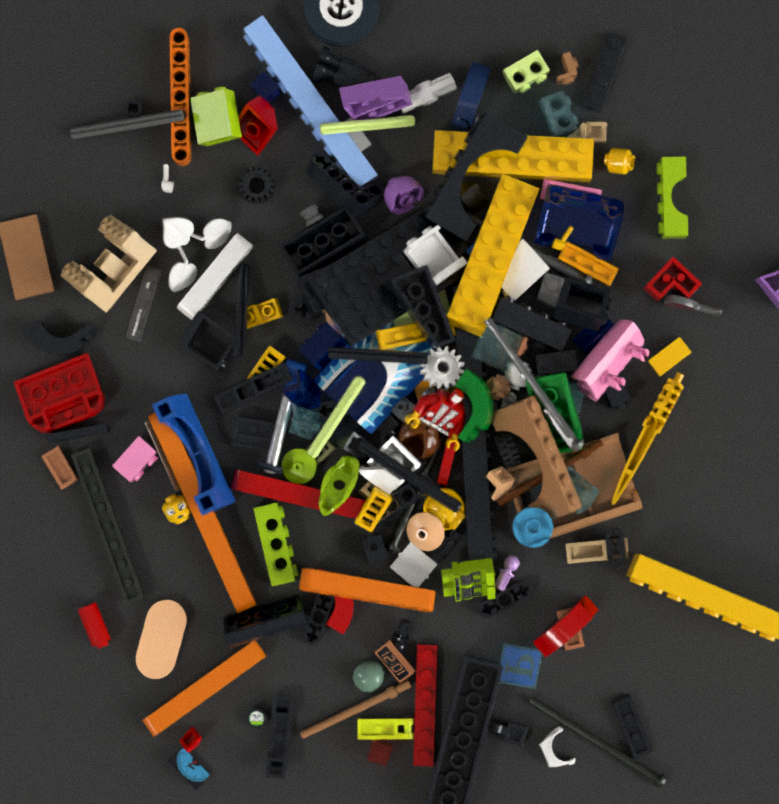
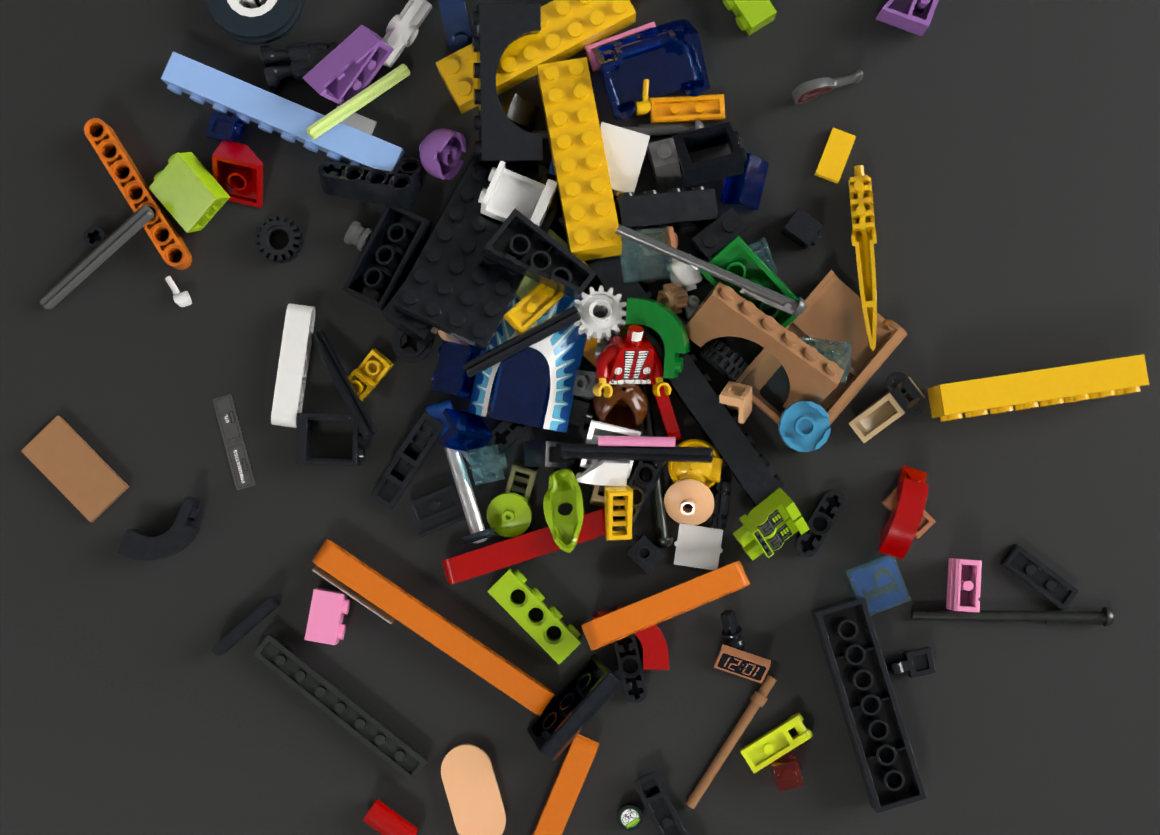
camera: 25 degrees left, 0 degrees up
red plate [13,353,105,433] -> none
nougat tile [41,446,79,490] -> none
tan piece [60,214,157,313] -> none
blue arch [152,393,236,516] -> none
yellow head [162,493,191,525] -> none
white plant [163,218,232,292] -> none
yellow slope [247,345,286,379] -> none
yellowish green axle [307,376,365,458] -> none
sand green hair [353,660,385,692] -> none
red plate [413,644,437,766] -> none
lavender axle [495,555,519,591] -> none
reddish brown bar [497,438,604,507] -> none
white helmet [539,727,576,767] -> none
bright pink piece [572,319,649,401] -> none
red brick [643,257,702,302] -> none
none -> bright pink bar [598,436,676,447]
none -> bright pink brick [946,558,982,612]

